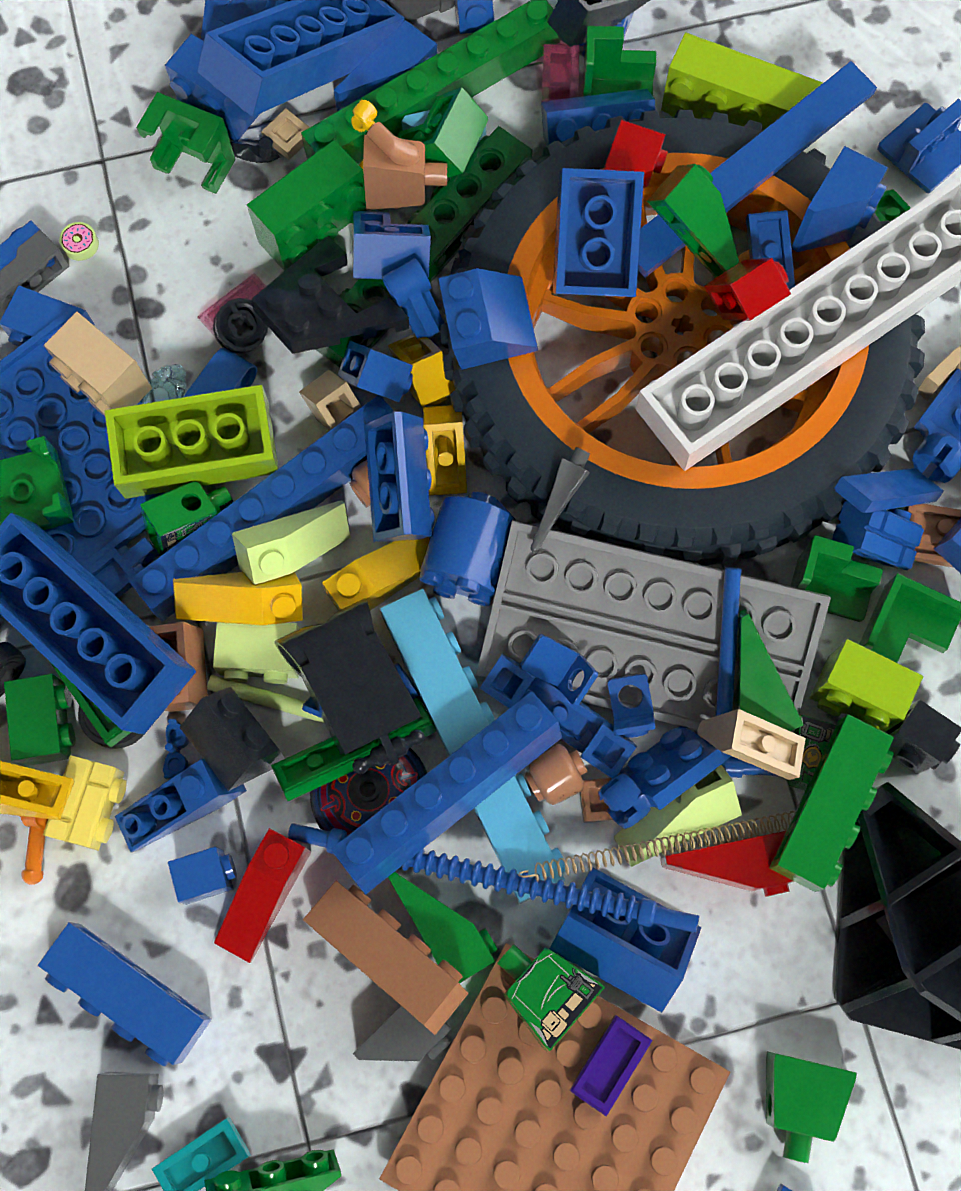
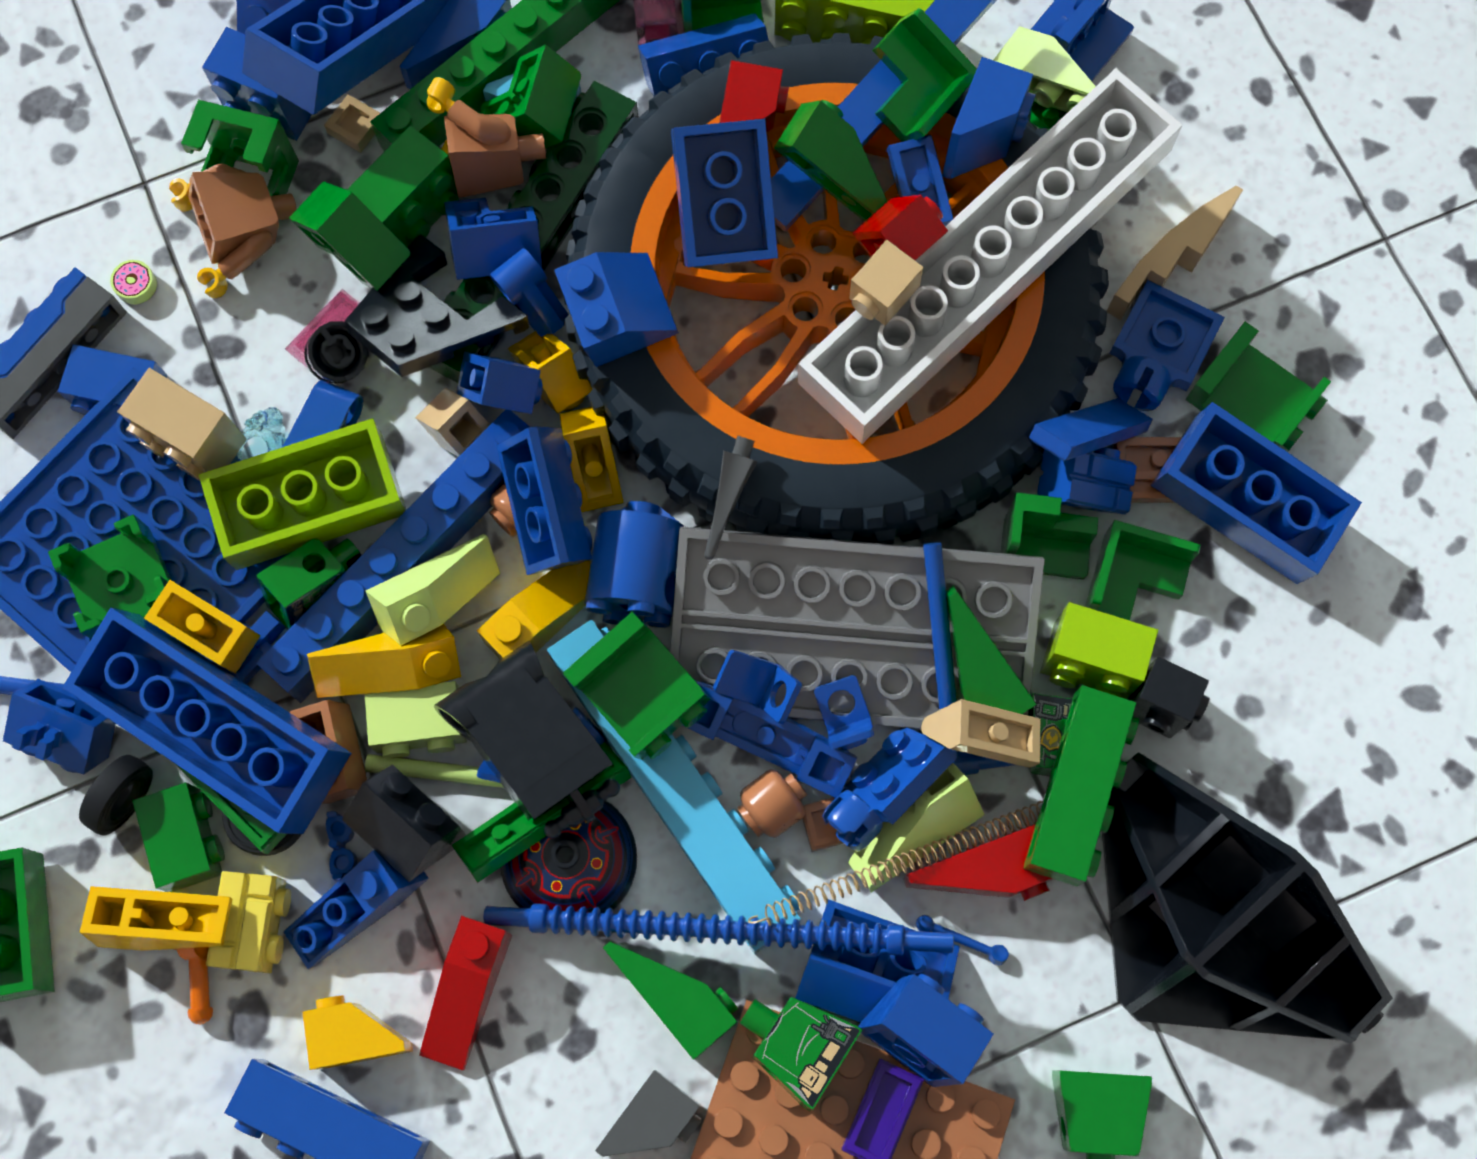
camera: 10 degrees left, 0 degrees up
blue brick [168,846,237,905] -> none
black bar [230,136,280,163] -> none
nougat brick [303,880,469,1035] -> none
blue brick [330,691,562,895] -> none
none -> yellow slope [144,580,261,674]
none -> nougat torso [169,163,297,298]
none -> green panel [289,181,410,291]
none -> yellow slope [302,995,413,1070]
none -> green panel [563,611,711,760]
none -> tan brick [849,240,924,326]
none -> blue slope [858,974,994,1087]
none -> green panel [872,8,977,142]
none -> blue hinge [916,915,1009,966]
none -> yellowish green slope [993,26,1096,113]

